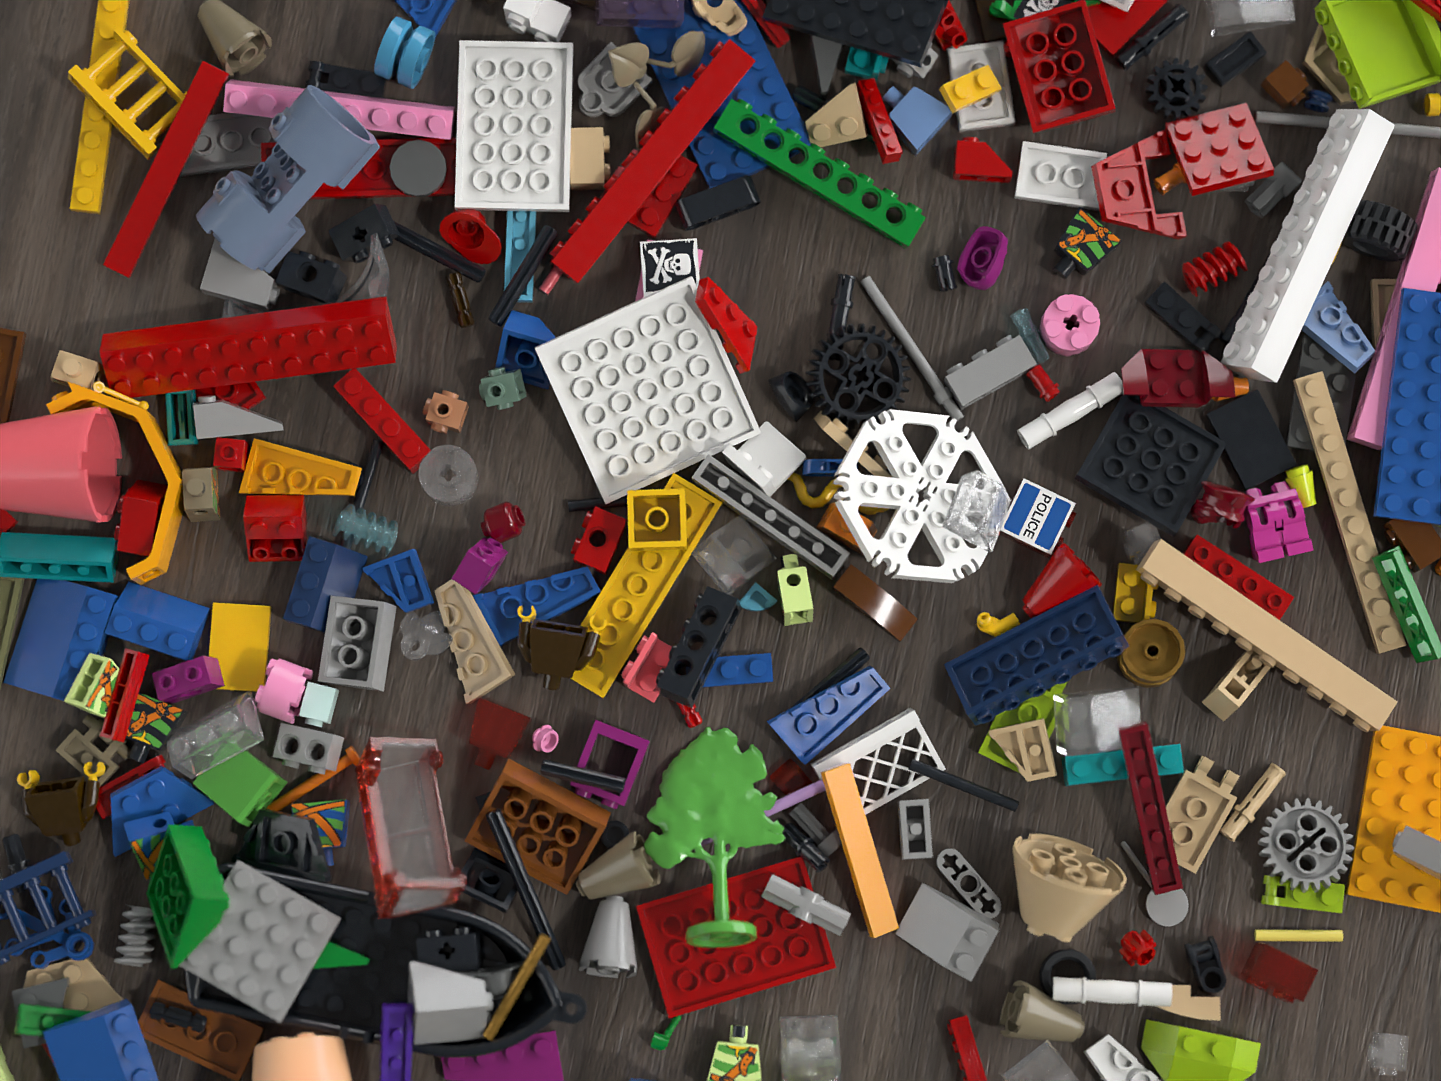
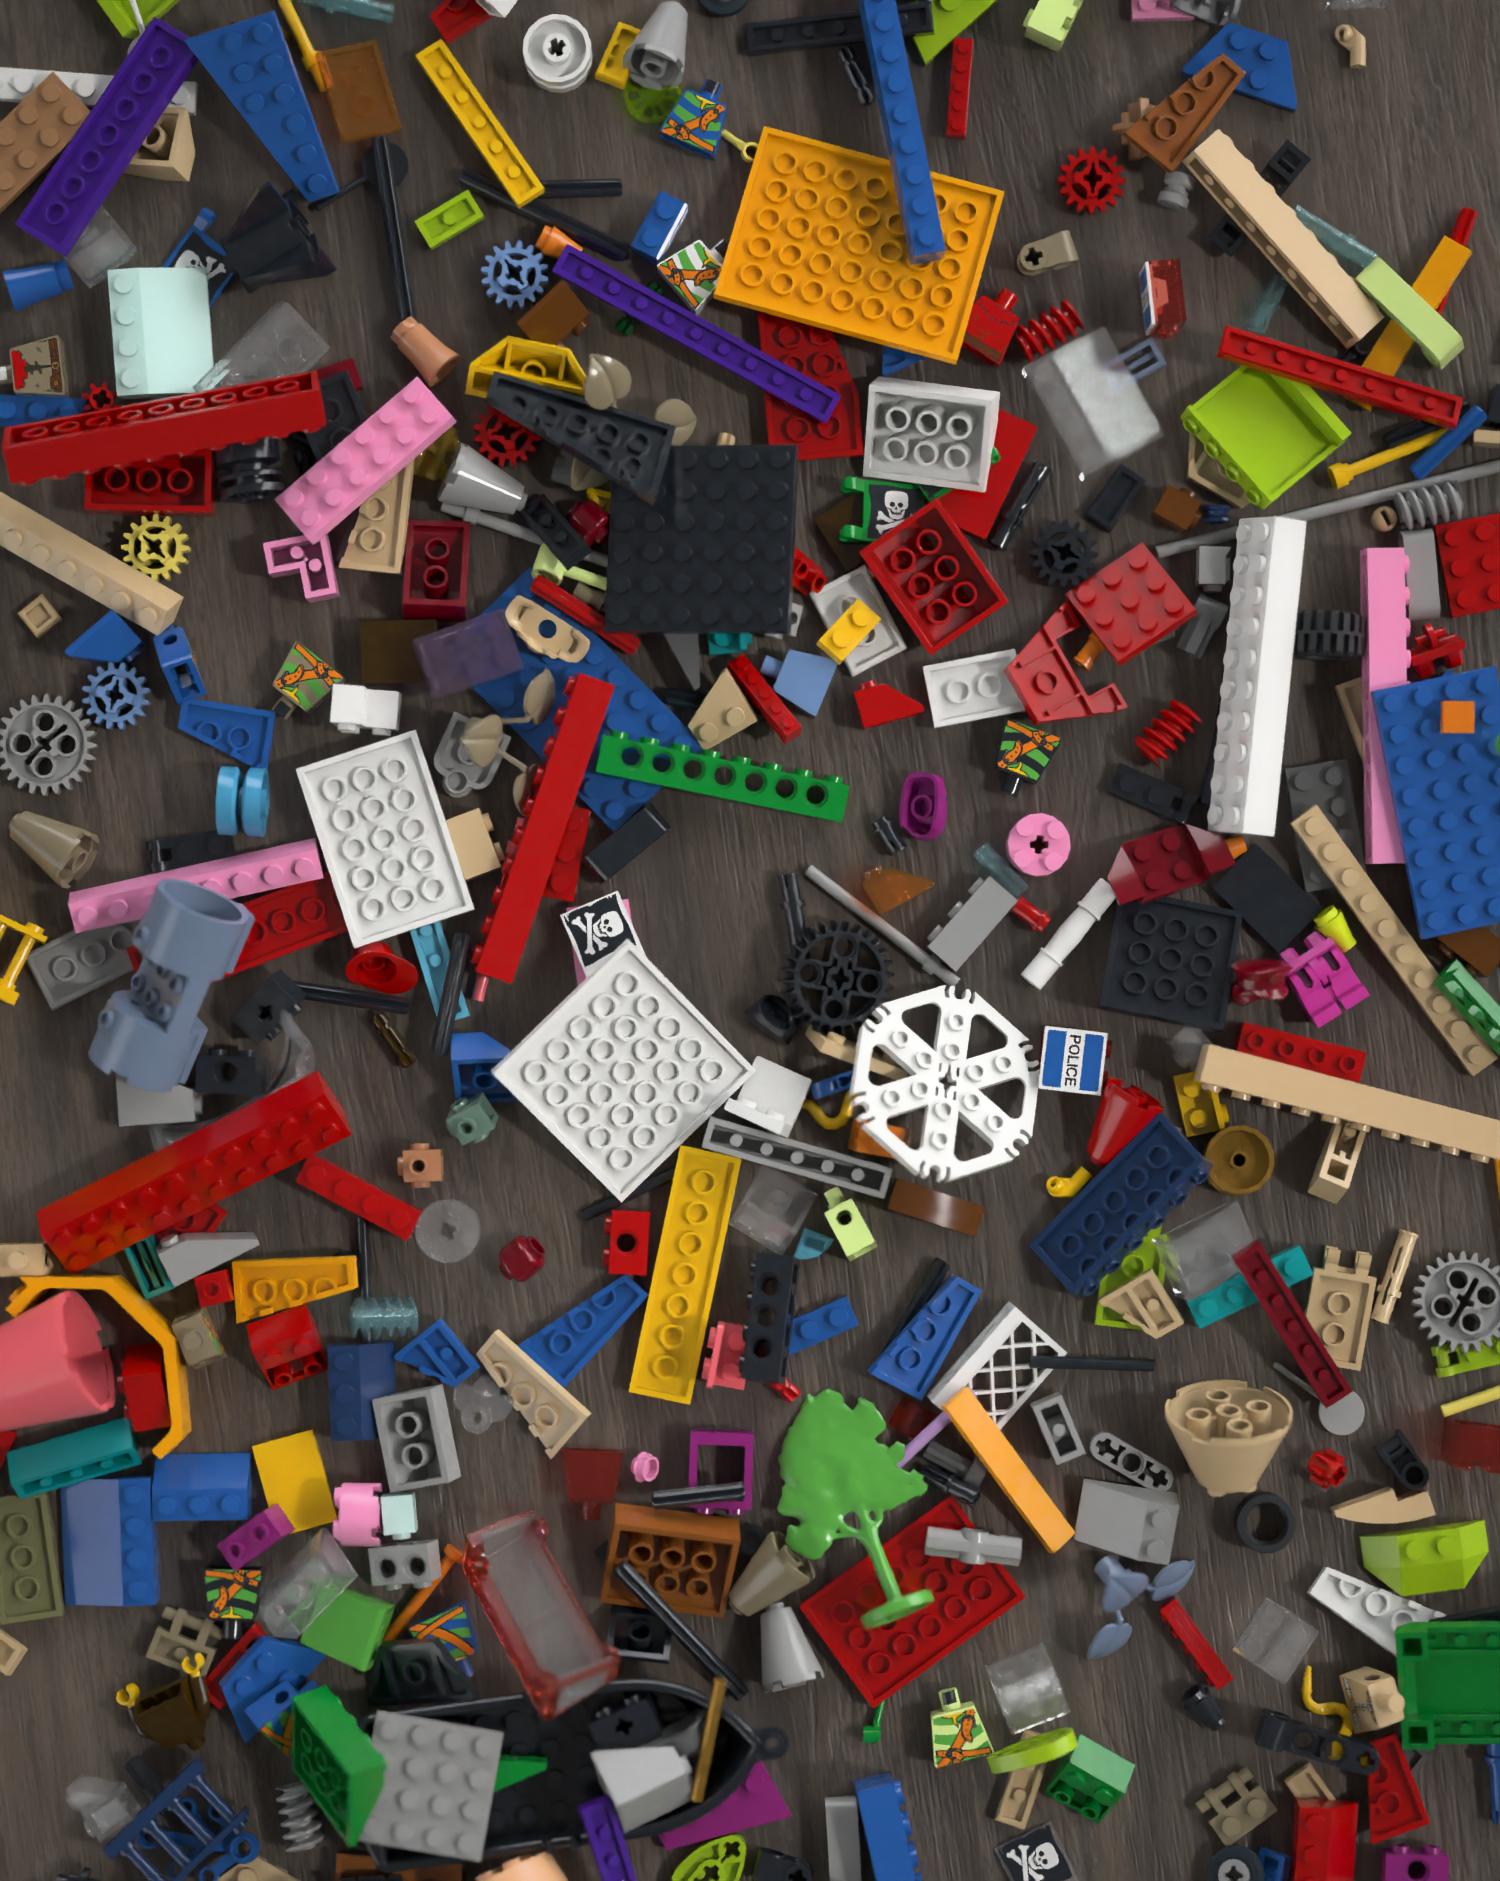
camera: 20 degrees left, 5 degrees up
yellowish green torso [64,653,119,718] -> none
yellow hinge [92,381,149,410] -> none
red piece [100,648,150,742] -> none
red tile [103,61,229,278] -> none
dark grey tile [390,140,447,197] -> none
magenta brick [452,537,508,595] -> none
dark brown torso [517,605,607,690] -> none
yellow brick [627,489,687,552] -> none
red wing [695,277,757,374] -> none
clear slope [942,471,1011,553] -> none
dark tan cone [1000,980,1085,1042] -> none
white piece [1052,977,1172,1007] -> none
medium blue wing [1301,281,1375,373] -> none
none -> clear orange slope [861,866,935,916]
none -> sand blue plant [1086,1555,1195,1660]
none -> light grey window [1195,546,1231,593]

